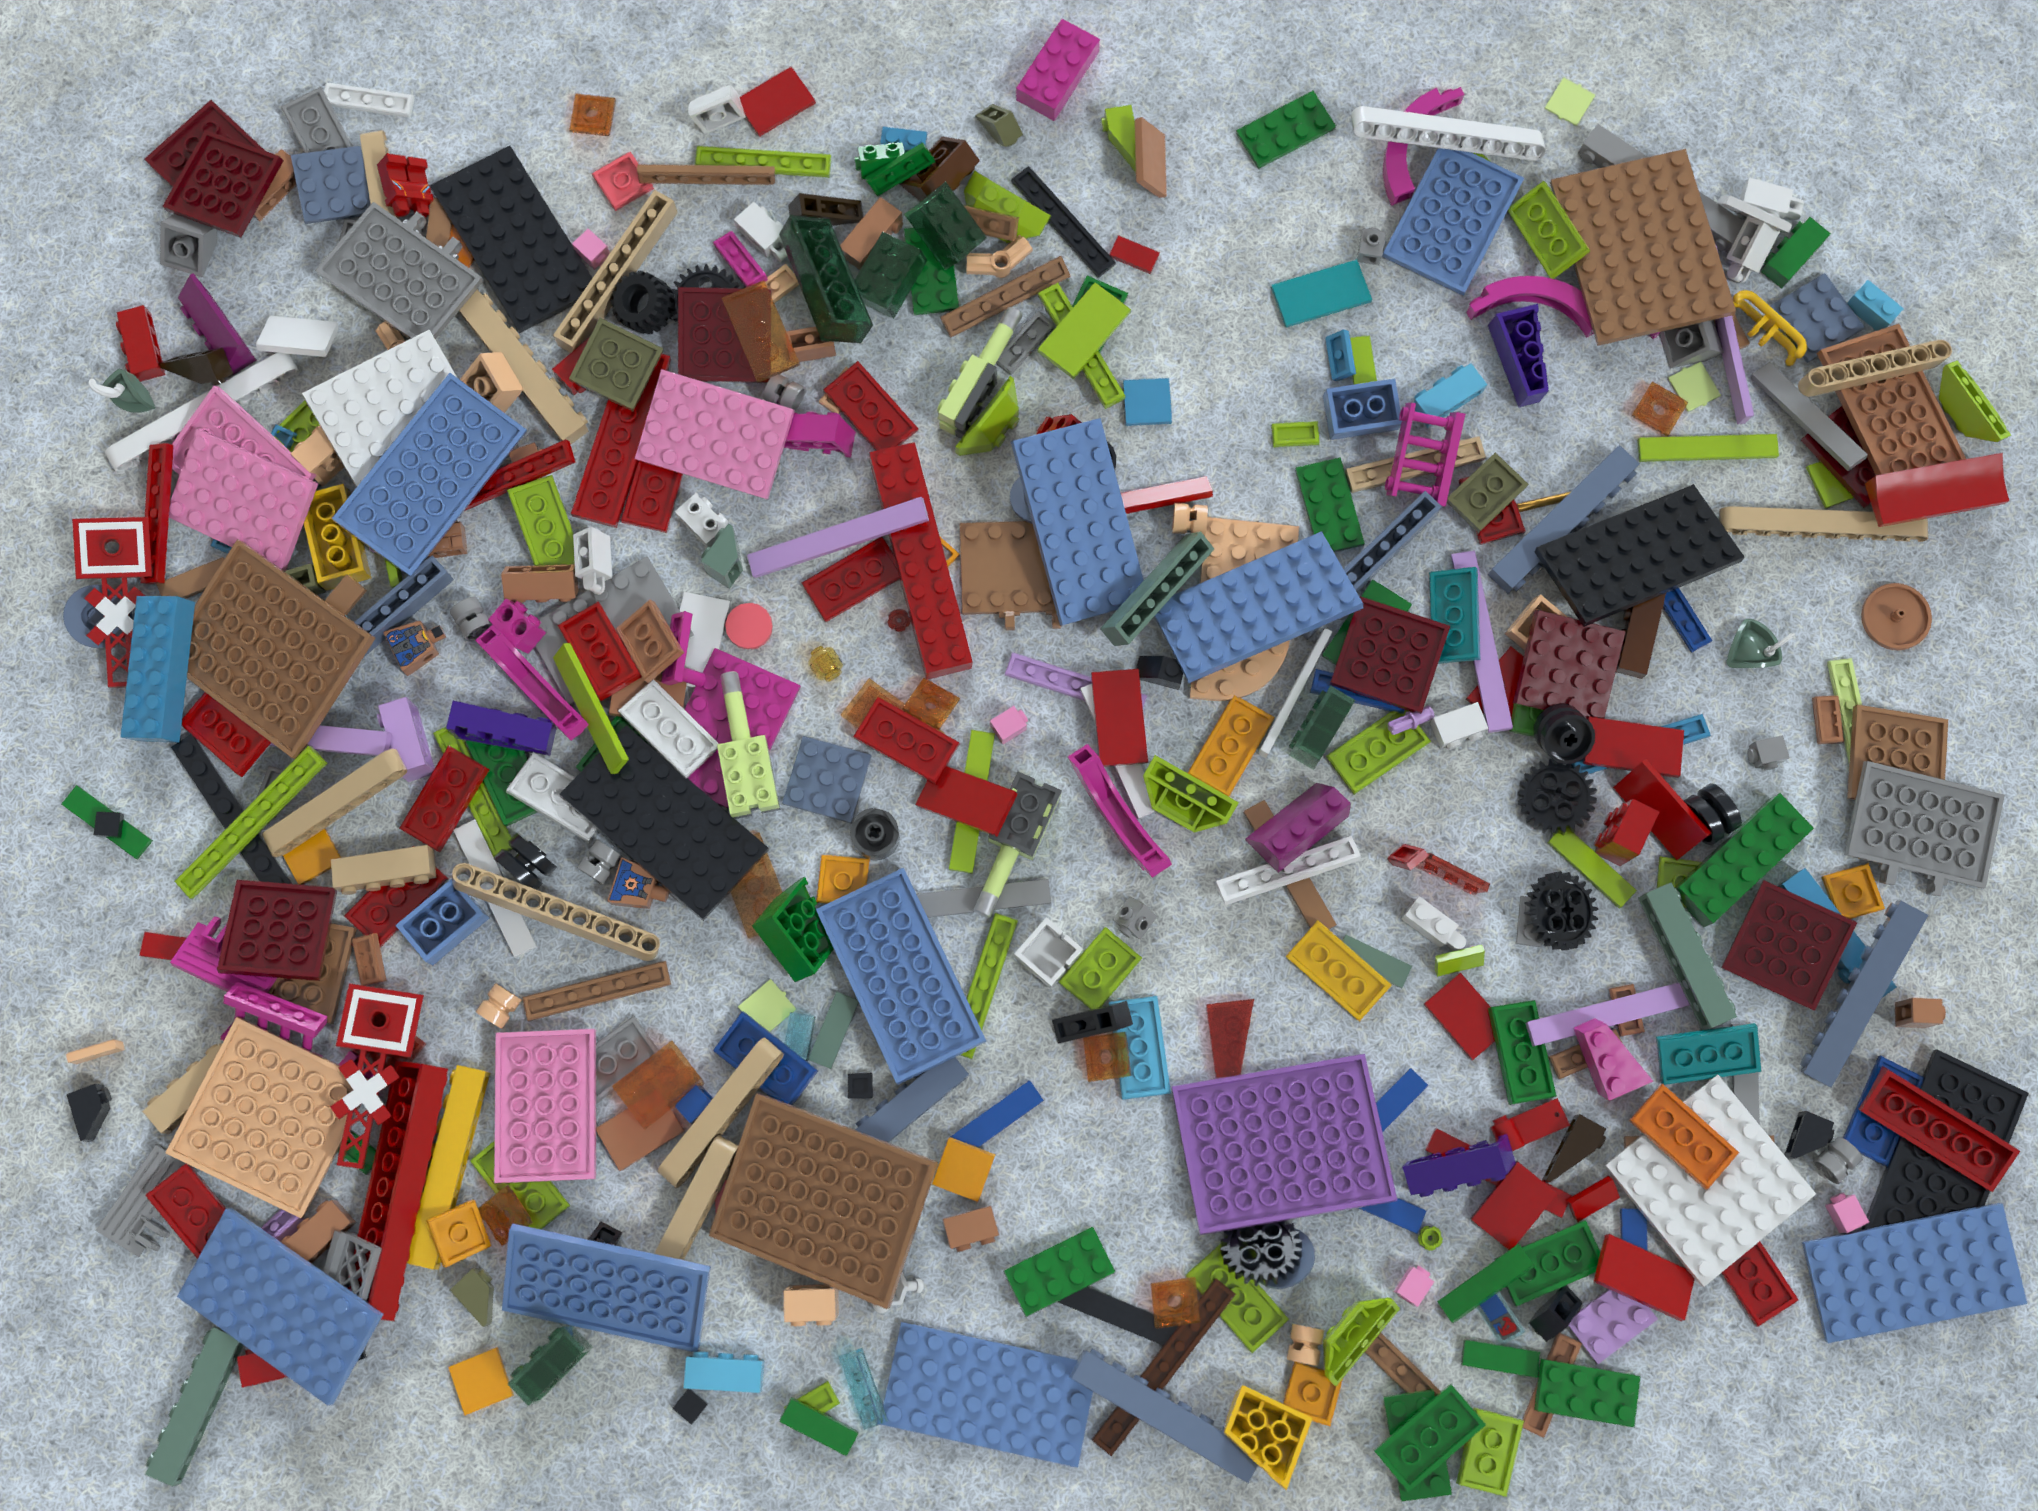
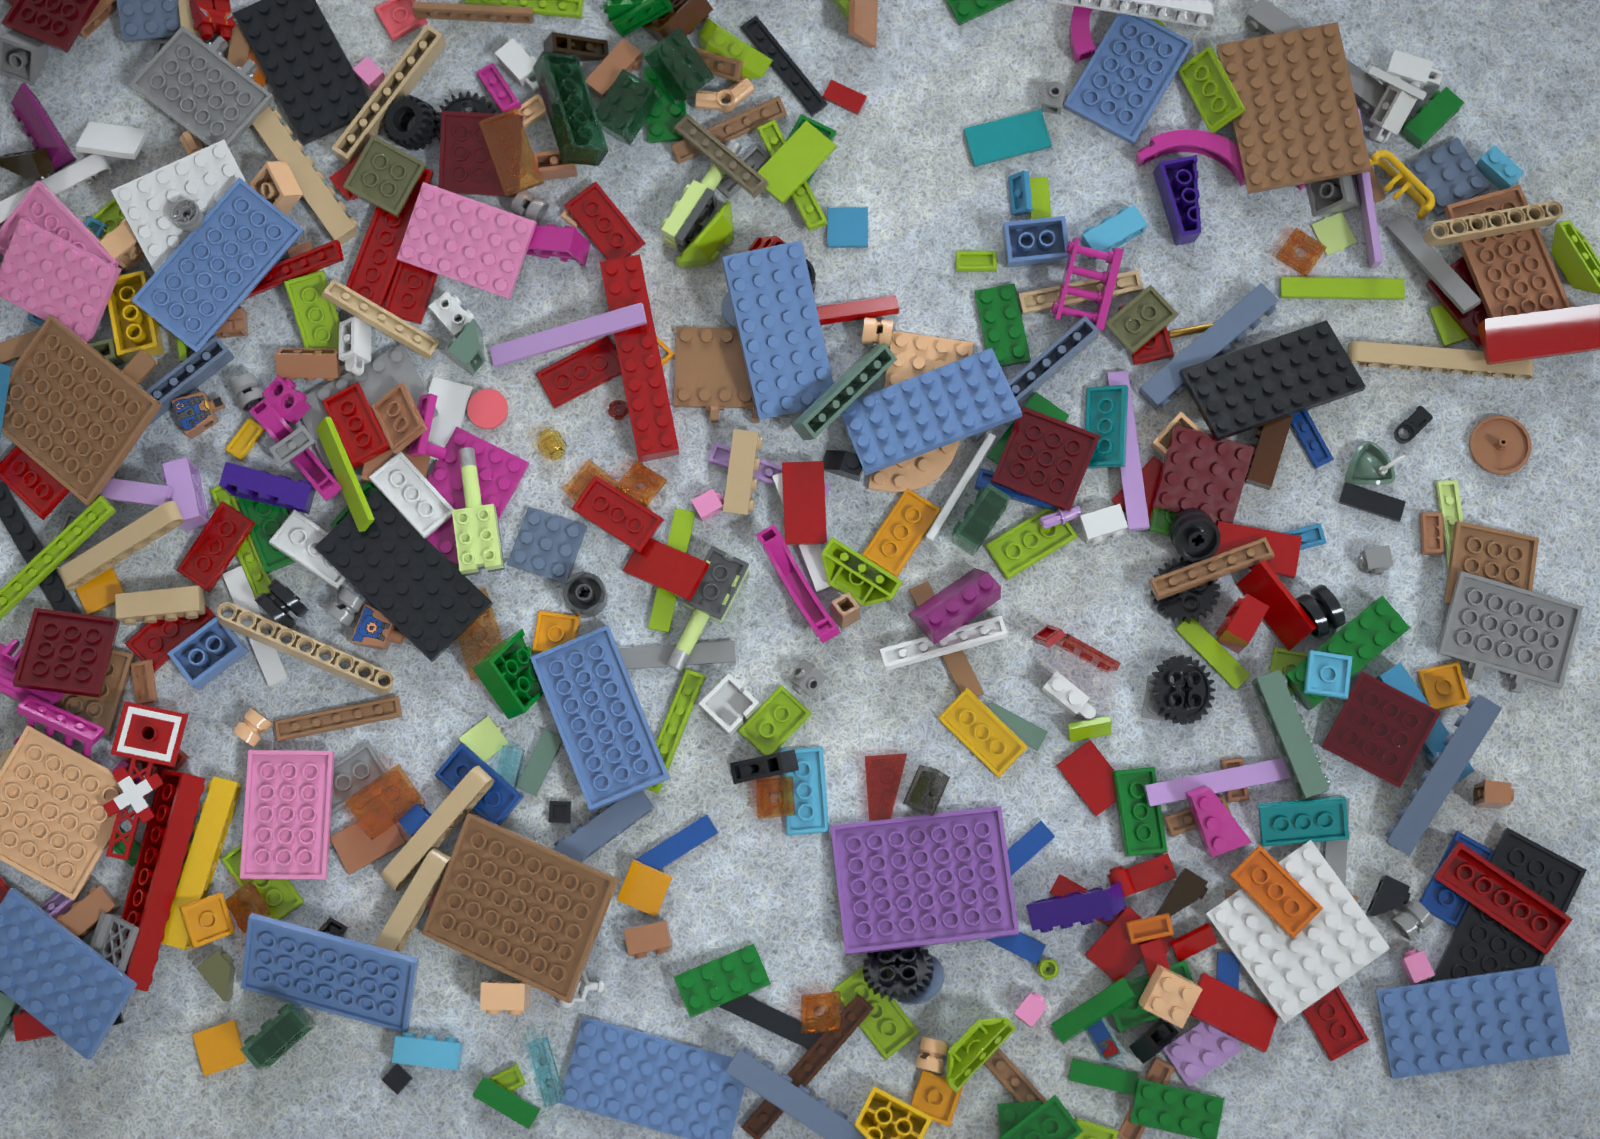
camera: 10 degrees right, 0 degrees up
none -> light grey wheel [171,199,204,232]
none -> yellow tile [224,417,266,462]
none -> light grey plate [269,425,316,466]
none -> tan plate [322,279,440,360]
none -> dark tan tile [673,114,769,199]
none -> tan brick [723,429,763,516]
none -> medium nougat brick [830,592,860,630]
none -> clear smoke brick [902,765,950,816]
none -> orange tile [1126,913,1174,944]
none -> red tile [1138,938,1170,979]
none -> light nougat brick [1138,964,1202,1028]
none -> medium nougat tile [1148,537,1275,601]
none -> medium azure tile [1303,650,1352,700]
none -> black tile [1338,482,1406,522]
none -> black piece [1394,406,1433,444]

